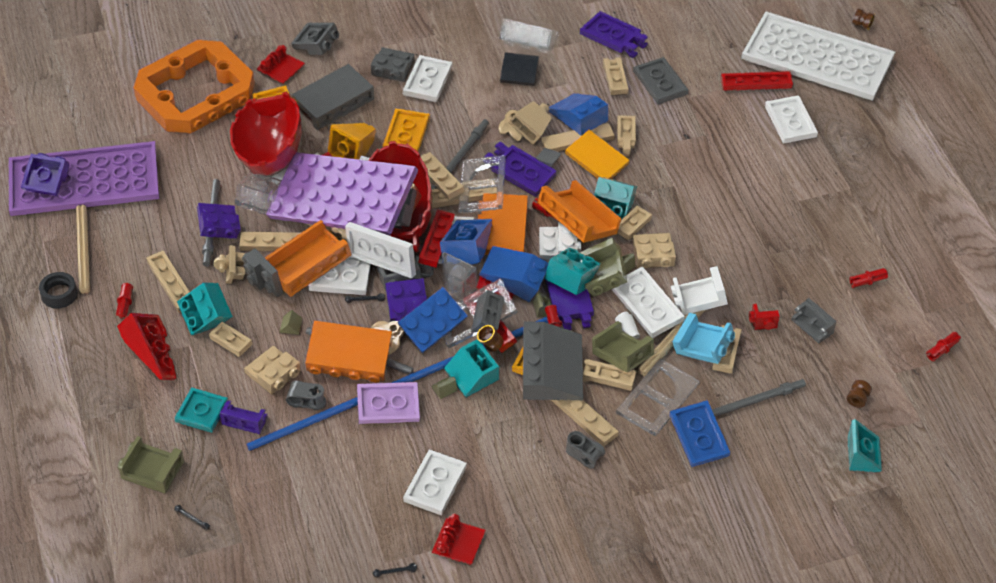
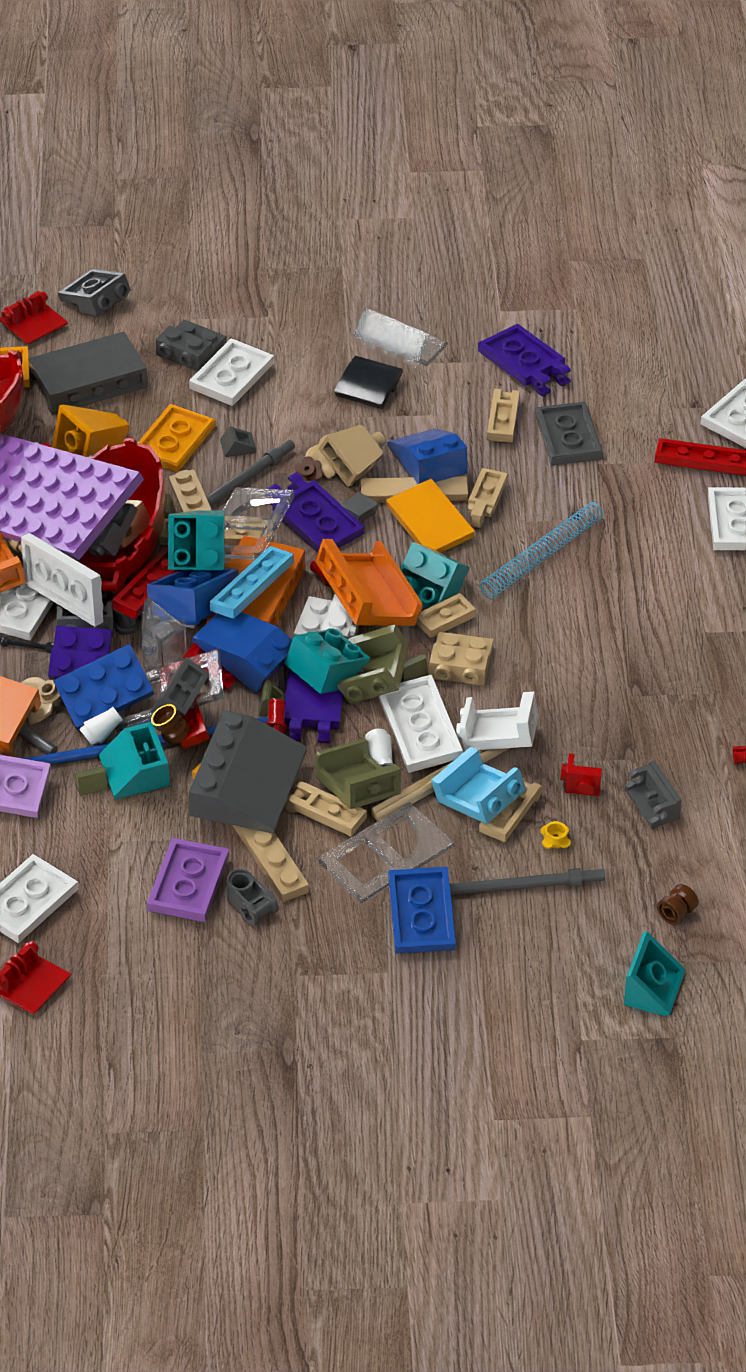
camera: 15 degrees right, 5 degrees down
none -> white cone [80,707,123,746]
none -> medium lavender plate [147,838,229,922]
none -> teal slope [168,510,225,570]
none -> medium azure plate [210,546,294,619]
none -> dark grey slope [220,426,256,456]
none -> reddish brown plant [294,456,323,483]
none -> medium azure piece [480,502,603,599]
none -> yellow plate [540,821,571,849]

